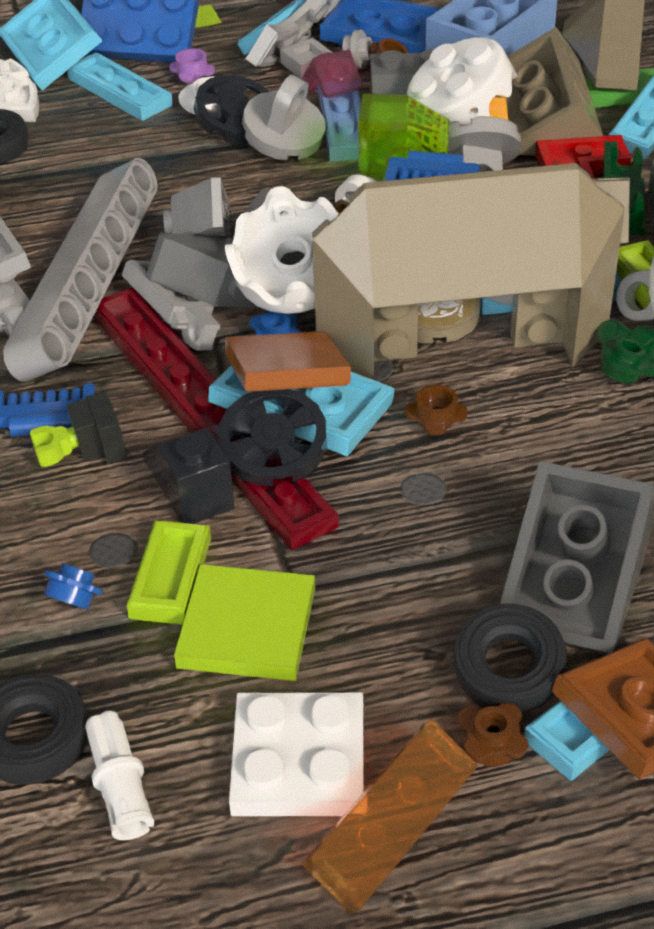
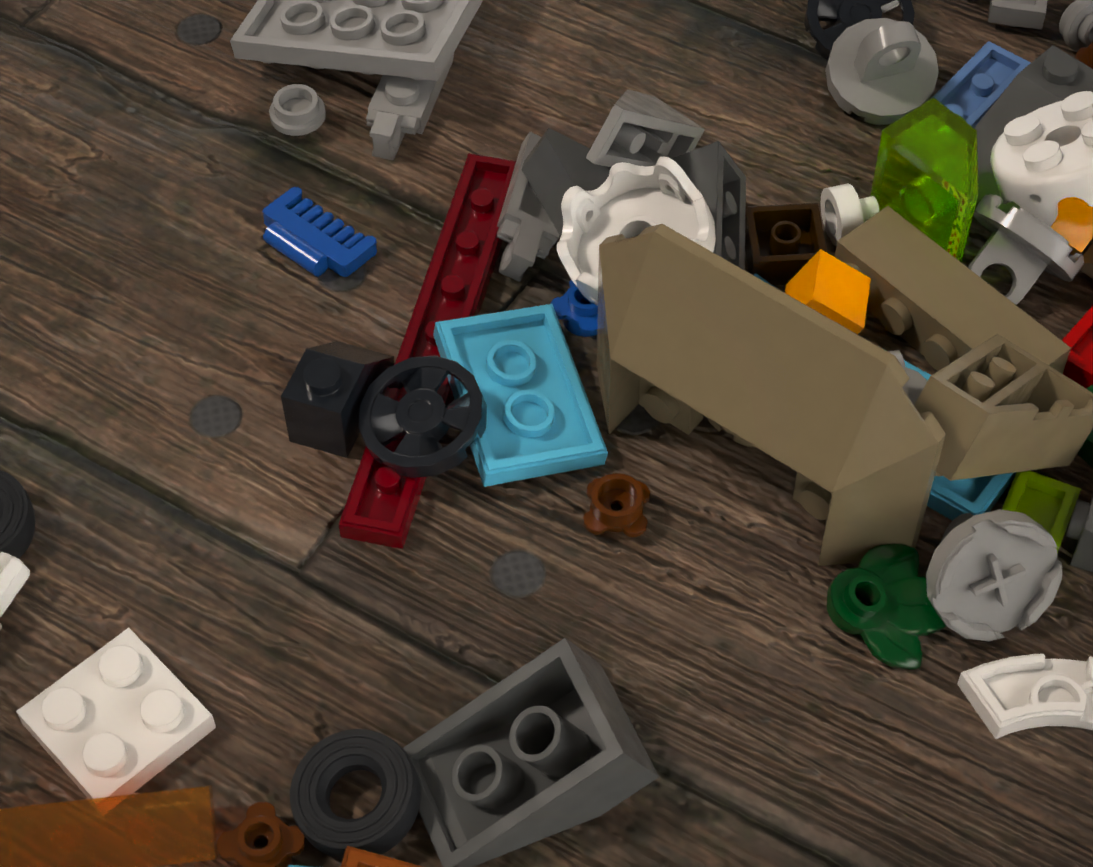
camera: 45 degrees right, 10 degrees up
light grey beam [3,158,158,382] -> none
pearl dark grey piece [30,391,128,467] -> none
blue plate [43,563,103,610] -> none
lime tile [127,520,211,625] -> none
lime tile [174,564,315,681] -> none
dark orange tile [225,332,351,392] -> none
clear pink bracket [302,49,362,98] -> none
blue piece [385,150,480,181] -> none

